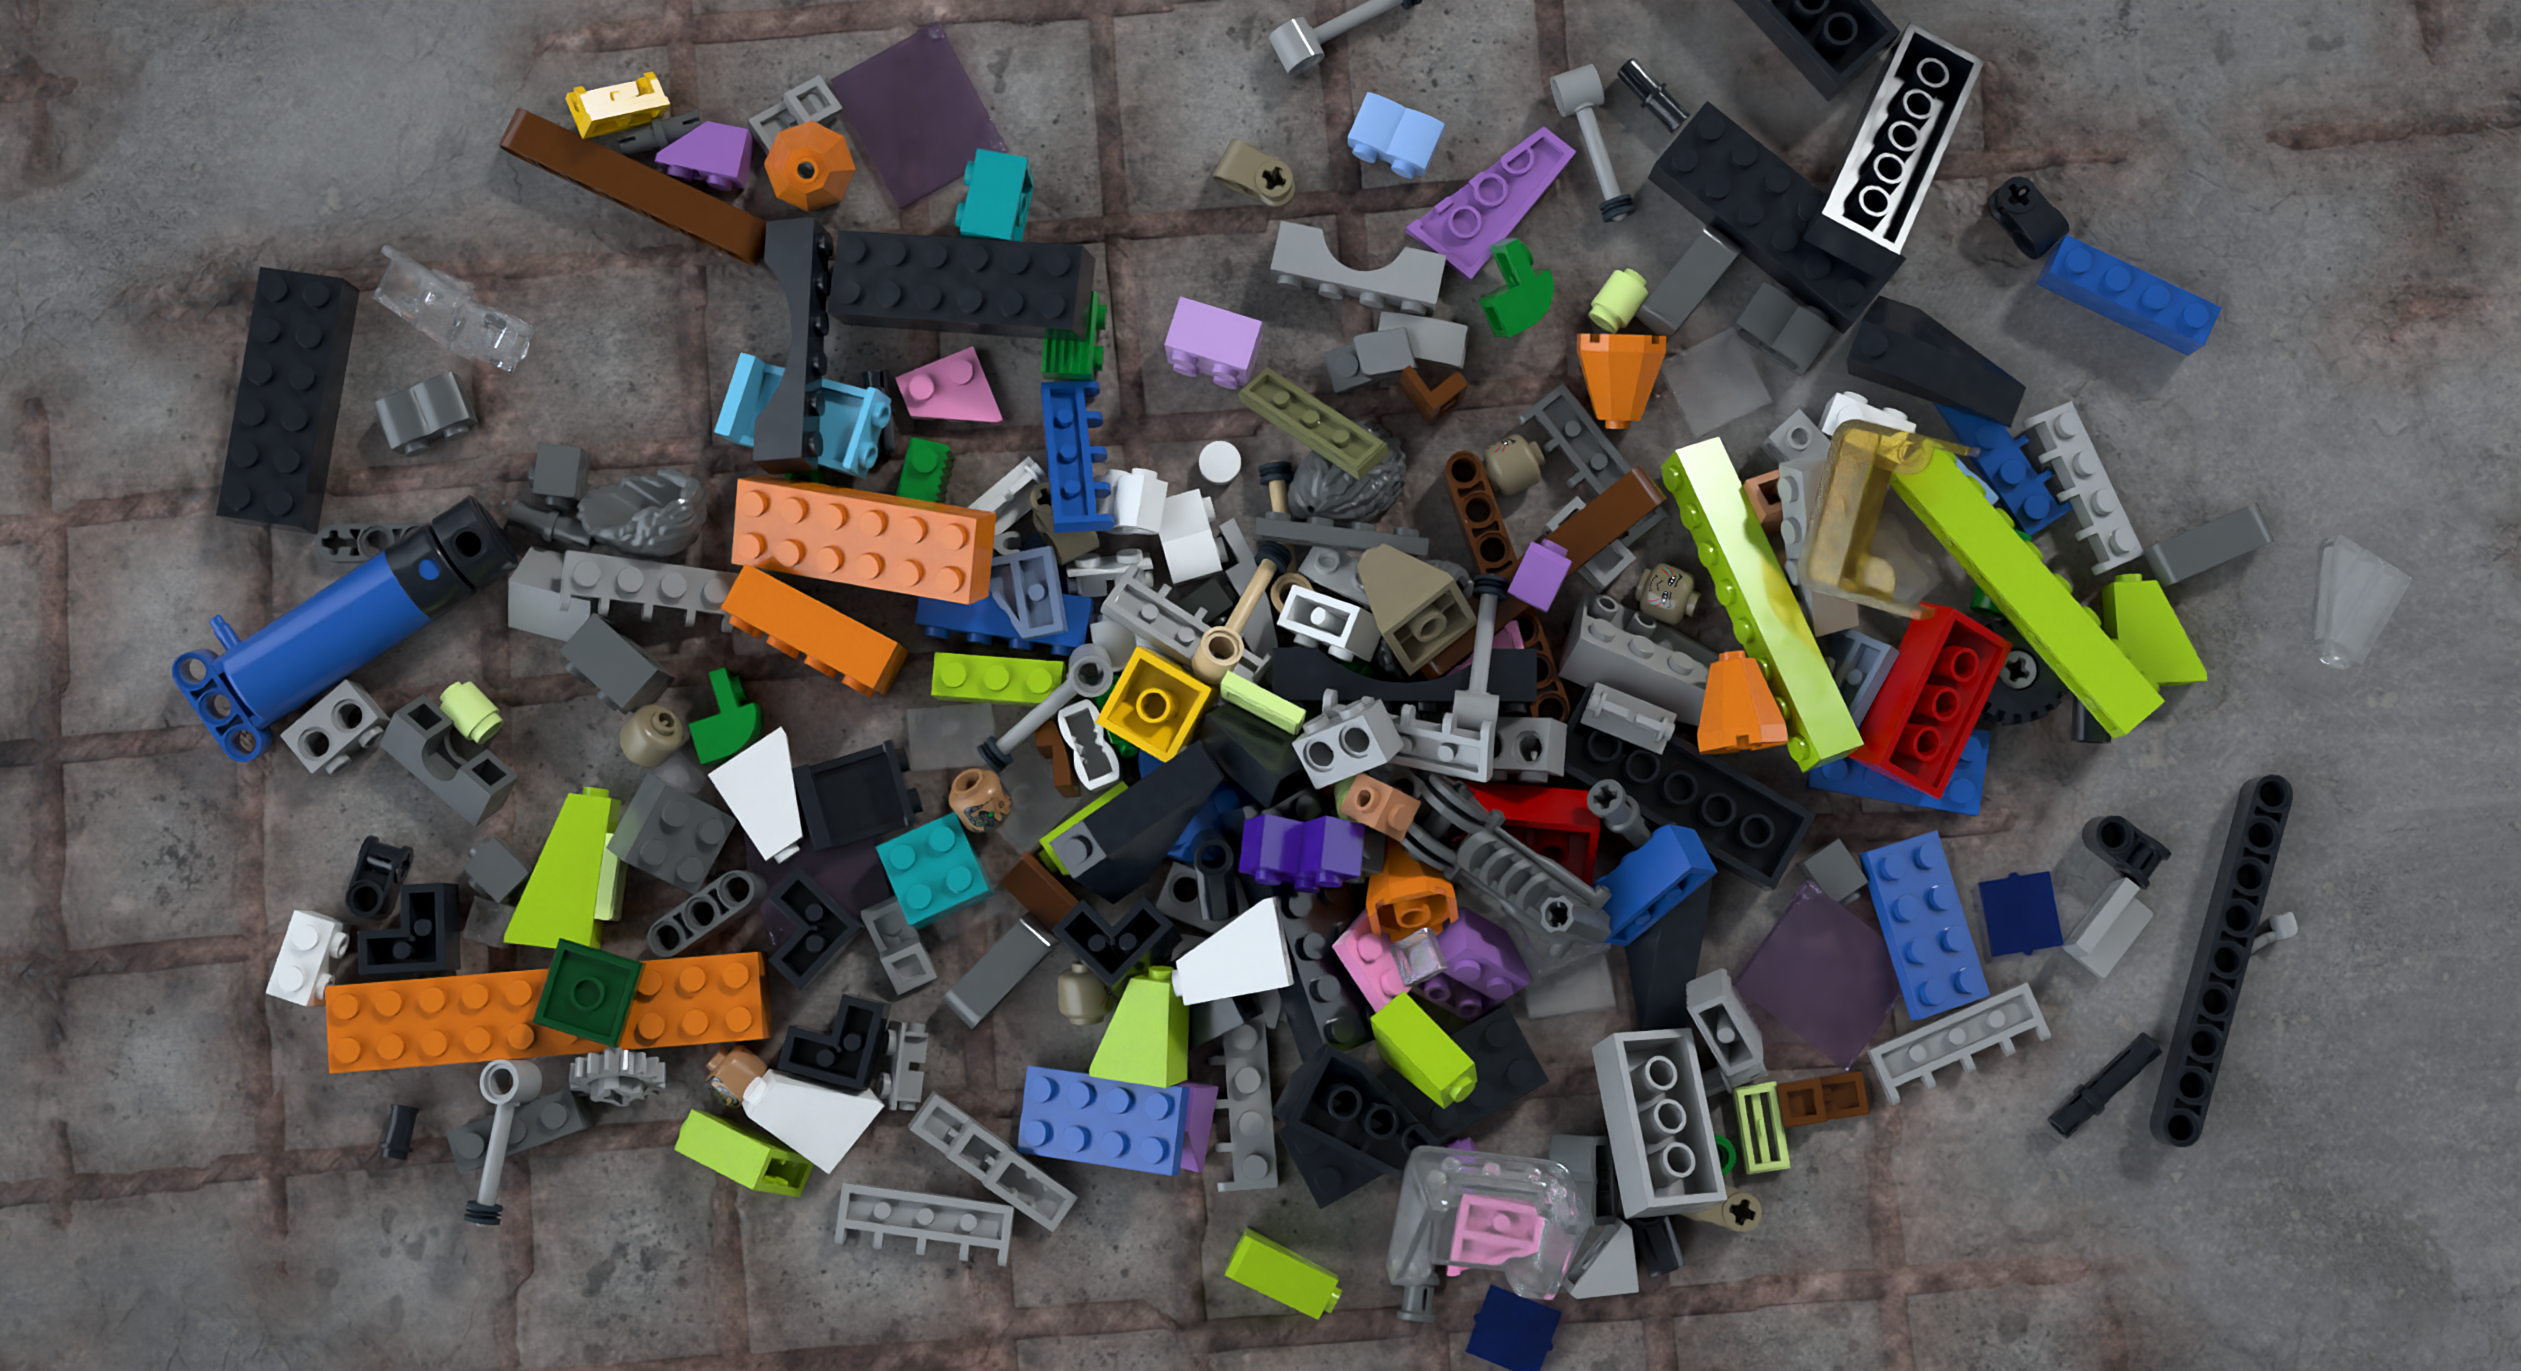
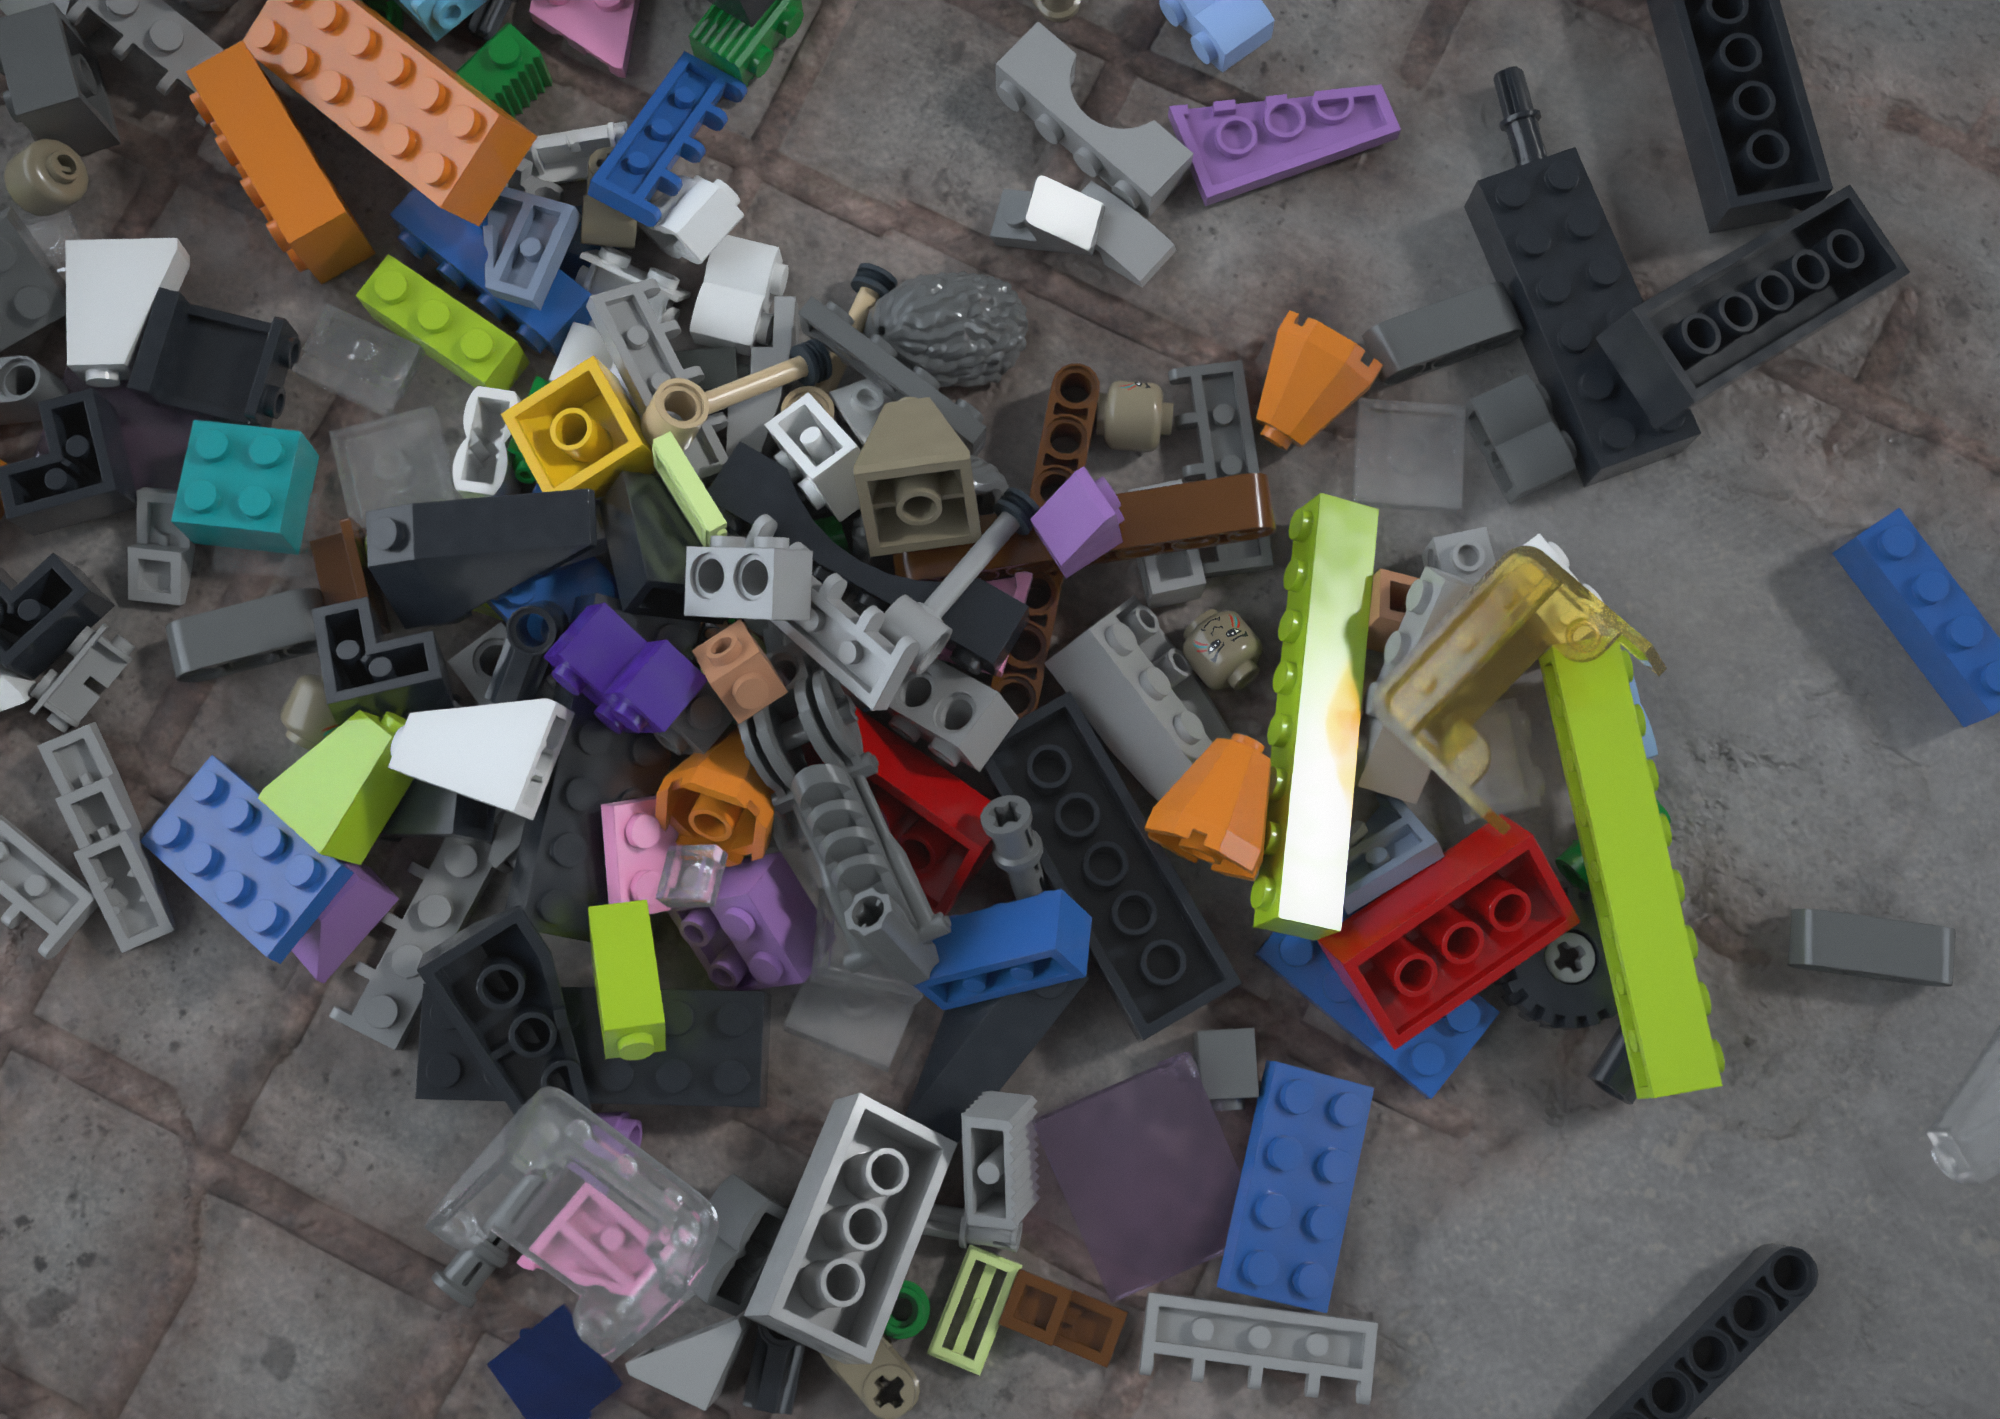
camera: 25 degrees right, 5 degrees down
green brick [688,667,764,767] -> none
medium nougat head [949,768,1013,833] -> none
light grey piece [977,643,1113,773] -> none
reddish brown slope [1034,706,1081,798] -> none
lavender brick [1164,296,1263,389] -> none
white tile [1199,441,1241,485] -> none
lime slope [1225,1227,1342,1320] -> none
olive tile [1238,367,1389,481] -> none
reddish brown panel [1399,365,1468,426] -> none
green brick [1478,238,1554,338] -> none
light grey piece [1551,64,1636,223] -> none
light grey hinge [1580,682,1677,755] -> none
yellowish green brick [1588,269,1649,334] -> none
black wedge [1847,295,2026,428] -> none
blue hinge [1932,402,2073,536] -> none
clear blue piece [1978,871,2063,957] -> none
black piece [1988,176,2070,260] -> none
light grey hinge [2022,401,2144,576] -> none
light grey panel [2061,877,2153,978] -> none
black piece [2082,815,2172,890] -> none
lime slope [2102,574,2207,686] -> none

